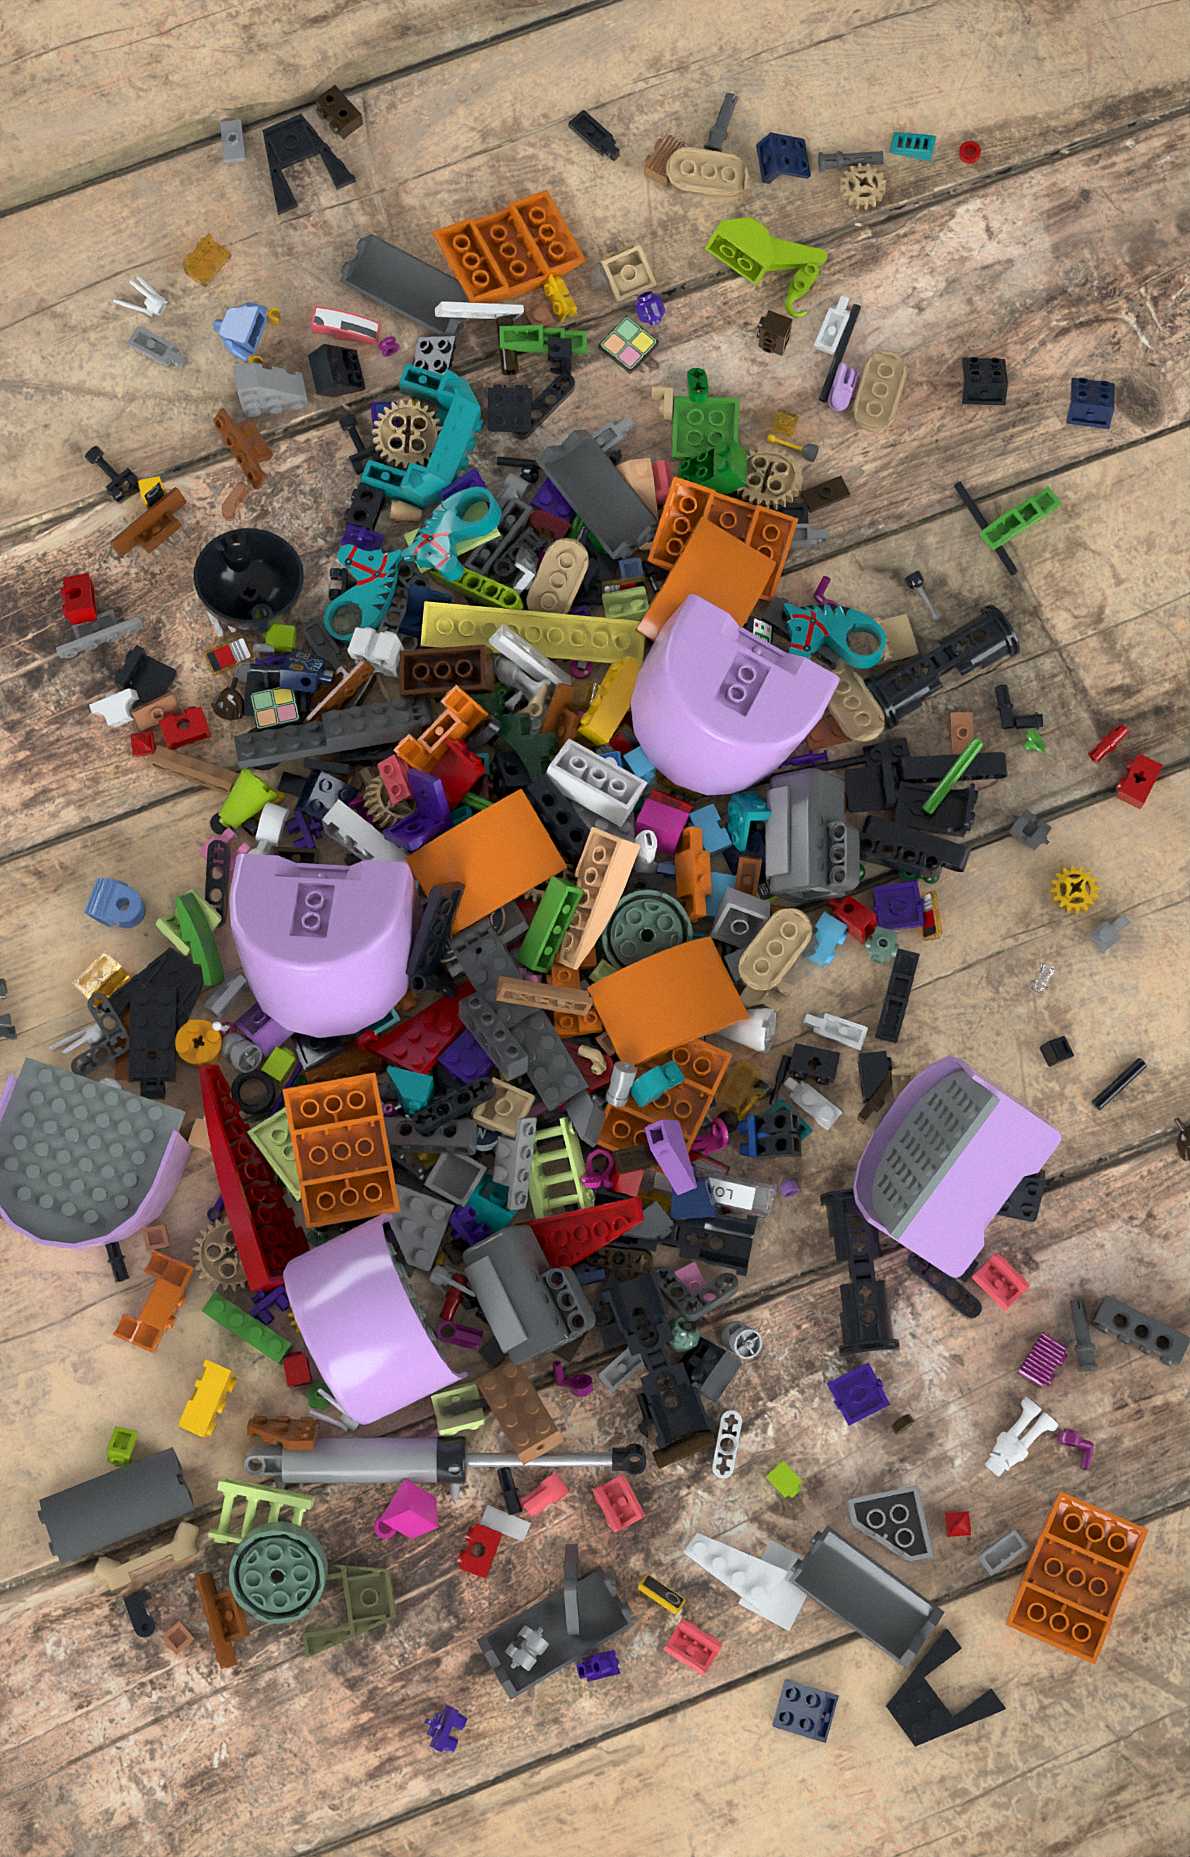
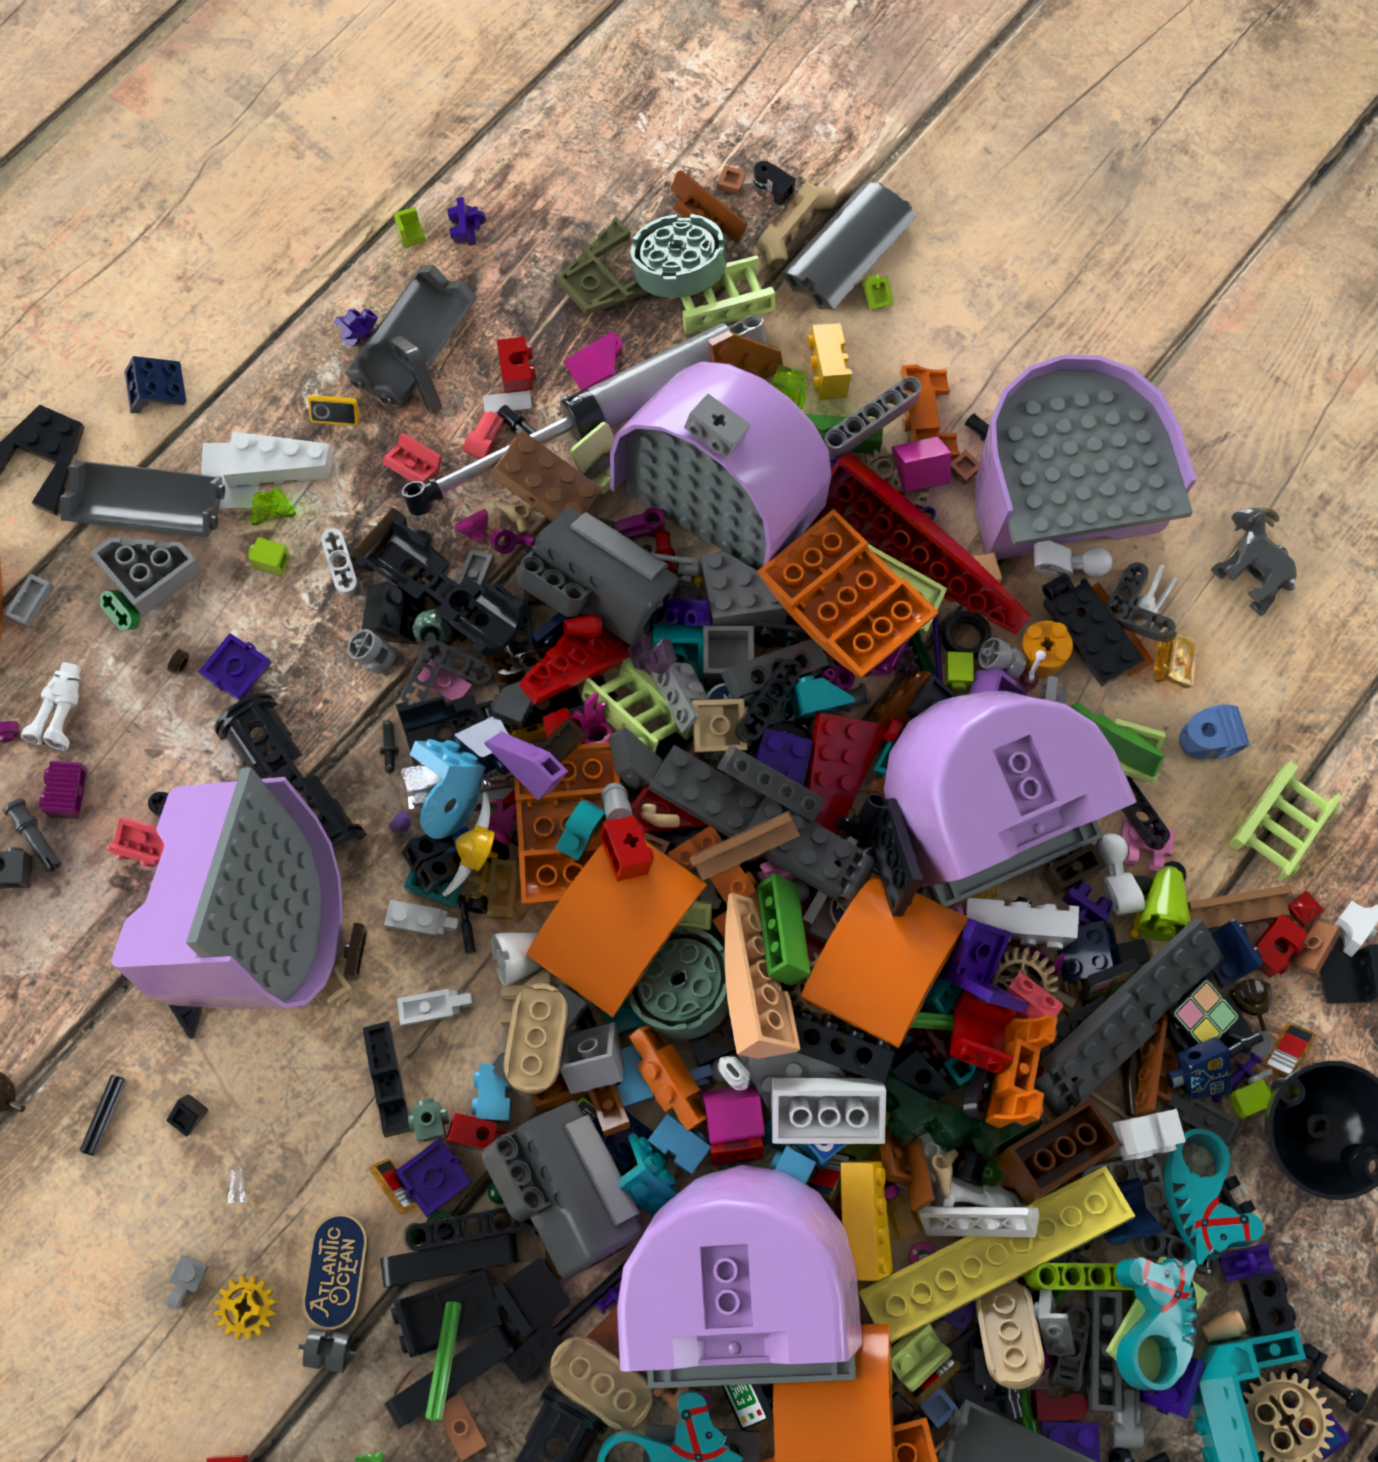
camera: 145 degrees right, 5 degrees down
black wing [97,947,204,1033] -> none
light grey wheel [505,1625,549,1671] -> none
coral bracket [663,1619,723,1676] -> none
black brick [788,1043,840,1085] -> none
black slope [857,1051,892,1103] -> none
red tile [944,1511,971,1537] -> none
none -> green beam [99,590,140,631]
none -> clear neon green animal [250,488,296,526]
none -> tile [302,1214,368,1330]
none -> pearl dark grey piece [380,720,399,774]
none -> lime panel [393,207,426,248]
none -> medium azure piece [410,739,485,839]
none -> yellow helmet [442,792,499,896]
none -> dark pink piece [455,508,488,543]
none -> tan animal [494,501,530,534]
none -> red cone [564,614,602,639]
none -> red brick [599,815,654,881]
none -> clear purple tile [628,633,677,674]
none -> light grey brick [684,393,751,459]
none -> clear neon green brick [771,365,809,410]
none -> light grey beam [824,376,922,460]
none -> dark pink slope [891,437,951,494]
none -> dark blue bracket [1210,919,1264,989]
none -> yellowish green fence [1228,761,1342,881]

